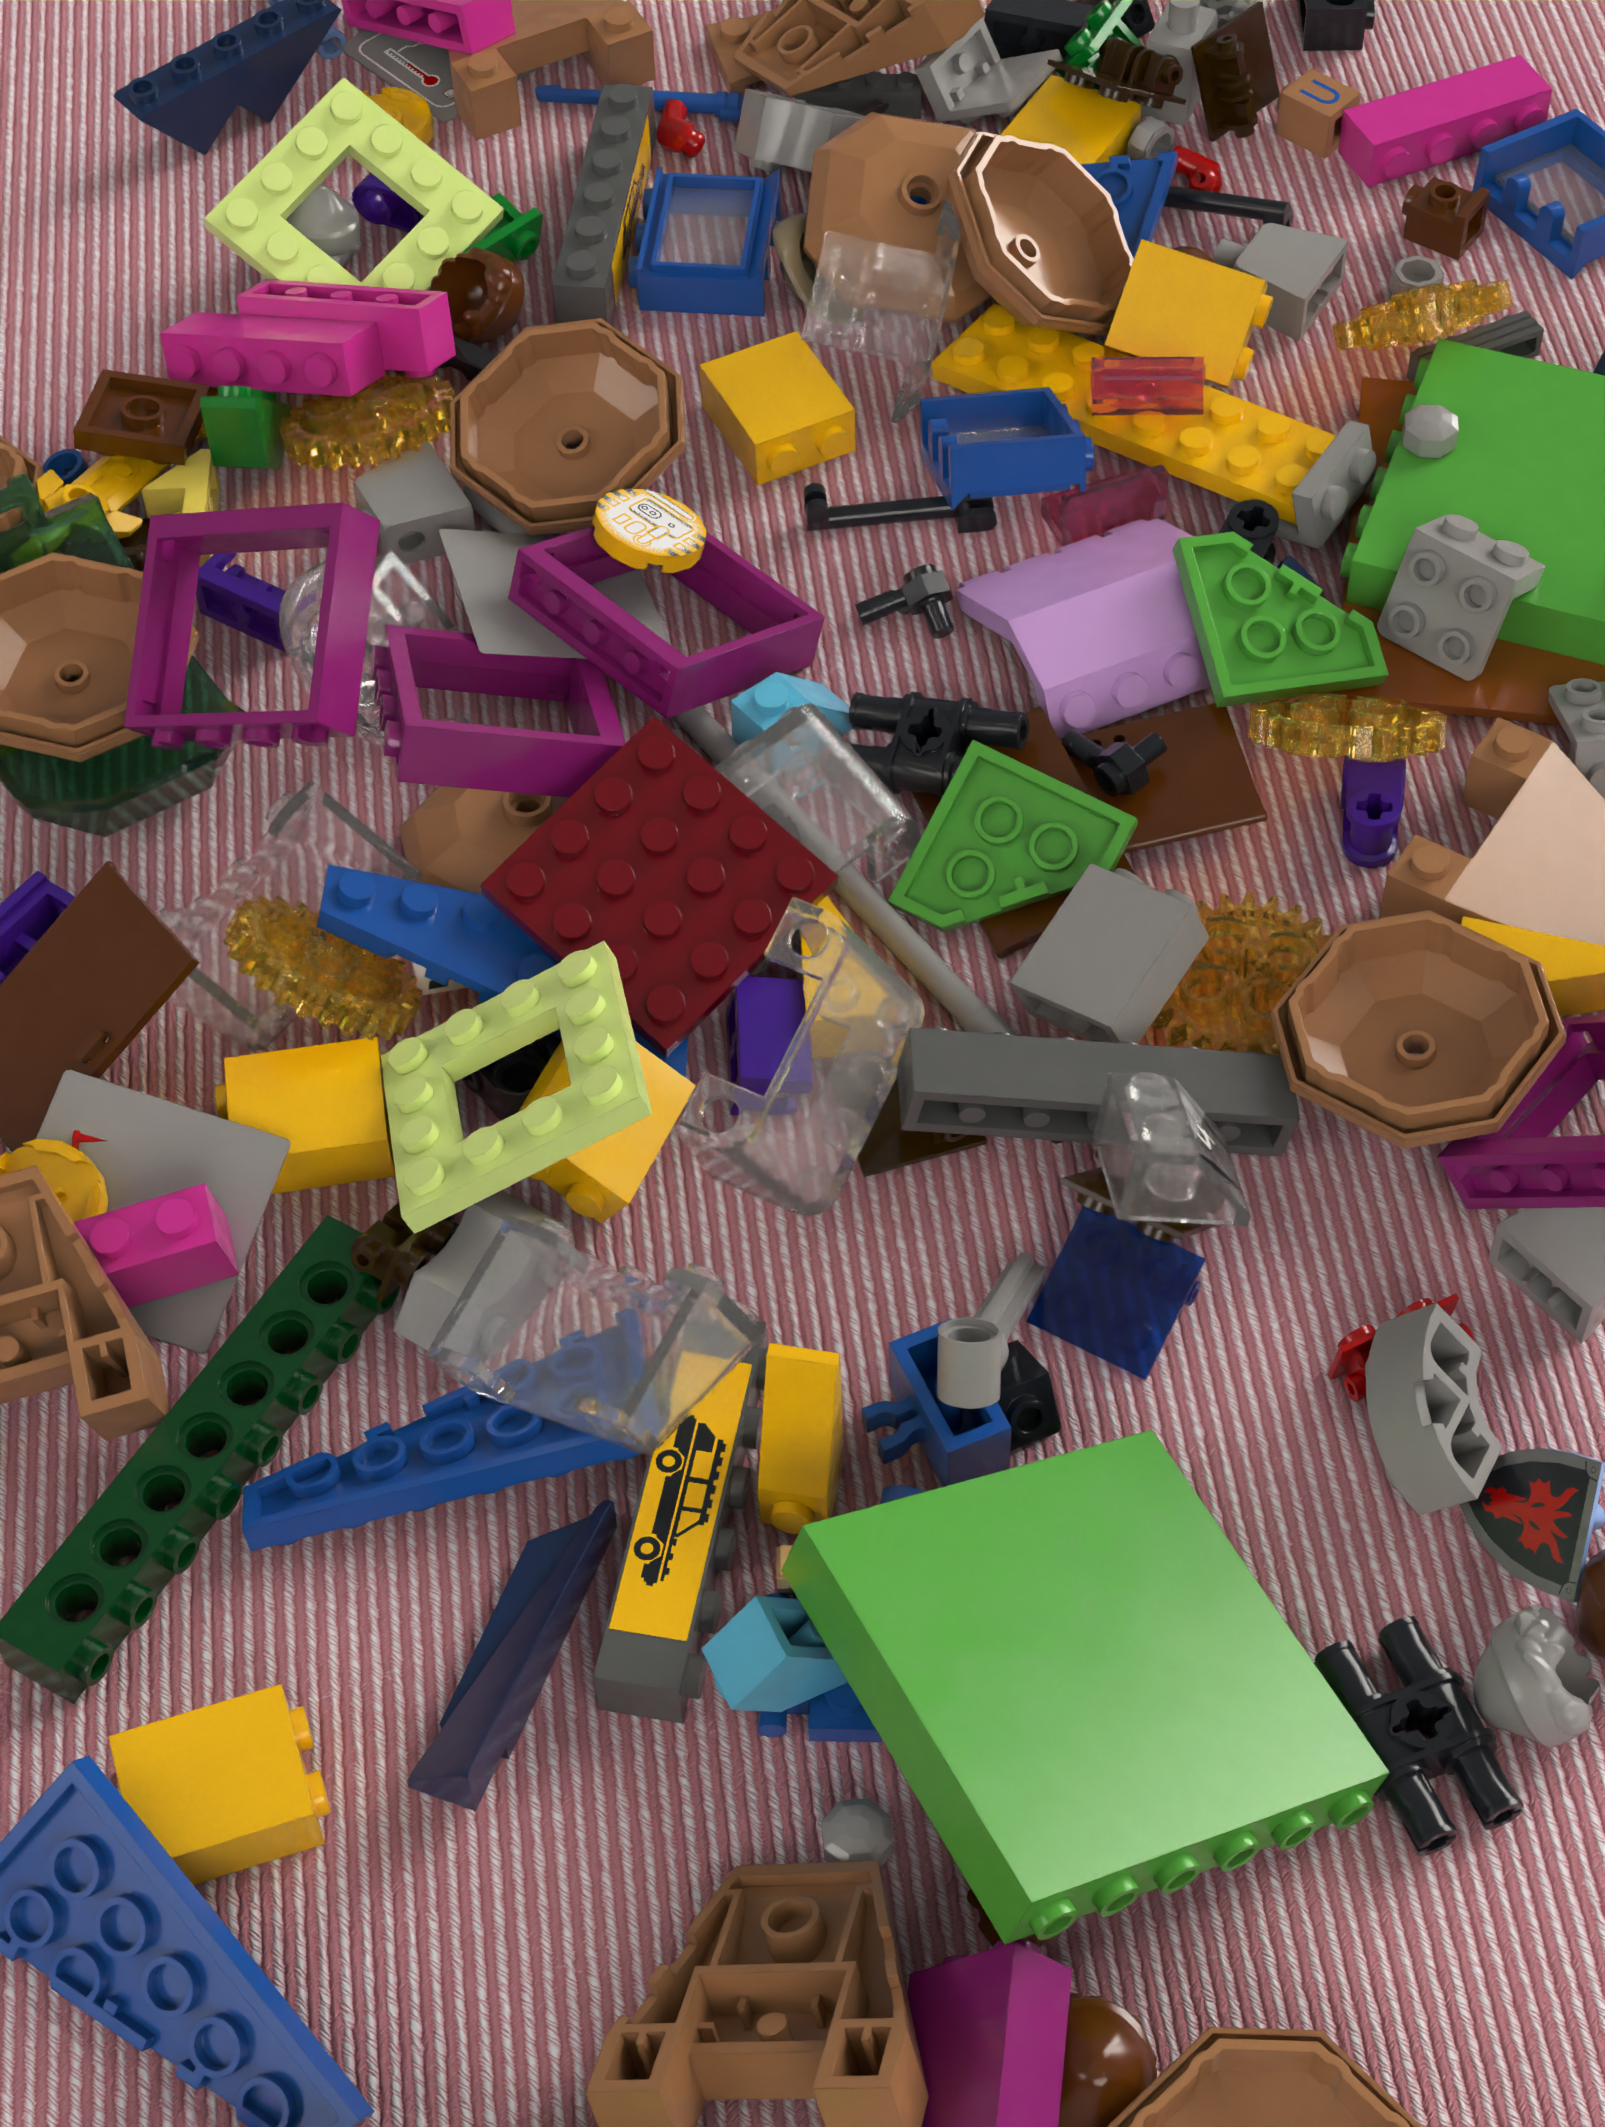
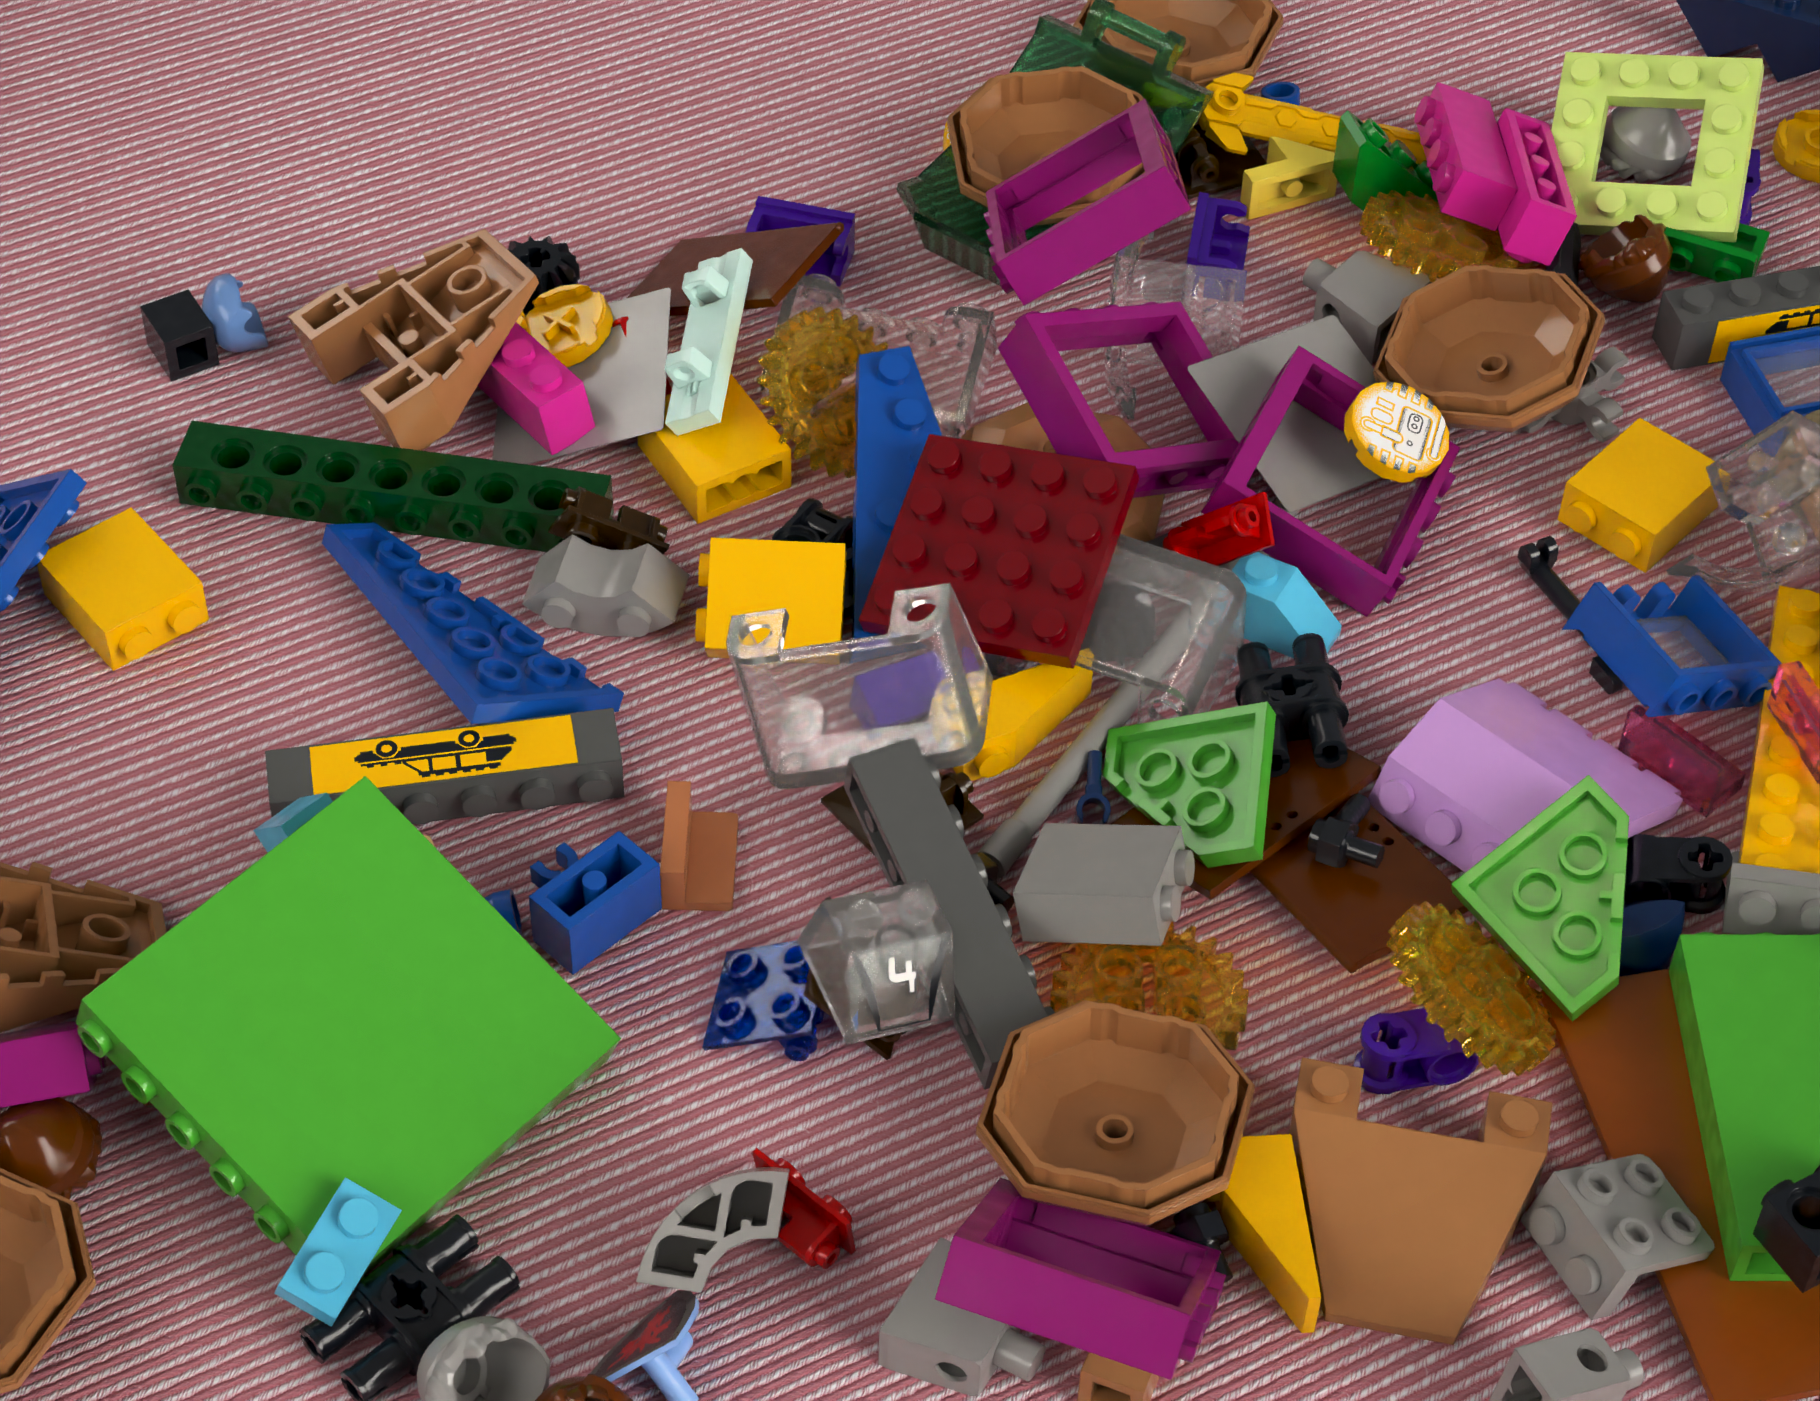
camera: 65 degrees right, 5 degrees down
reddish brown plate [73,369,211,465] -> none
yellowish green plate [380,941,652,1234] -> none
dark blue wedge [407,1500,617,1812] -> none
clear windscreen [425,1215,764,1455] -> none
yellow slope [758,1343,844,1534] -> none
black piece [855,564,954,639] -> none
light grey axle [937,1253,1046,1409] -> none
black bracket [997,1340,1061,1451] -> none
light grey bracket [1377,514,1546,681] -> none
none -> medium azure plate [274,1177,402,1327]
none -> nougat panel [660,781,738,911]
none -> light aqua hinge [664,248,753,436]
none -> dark blue hand [1075,750,1111,824]
none -> red hinge [1163,492,1275,576]

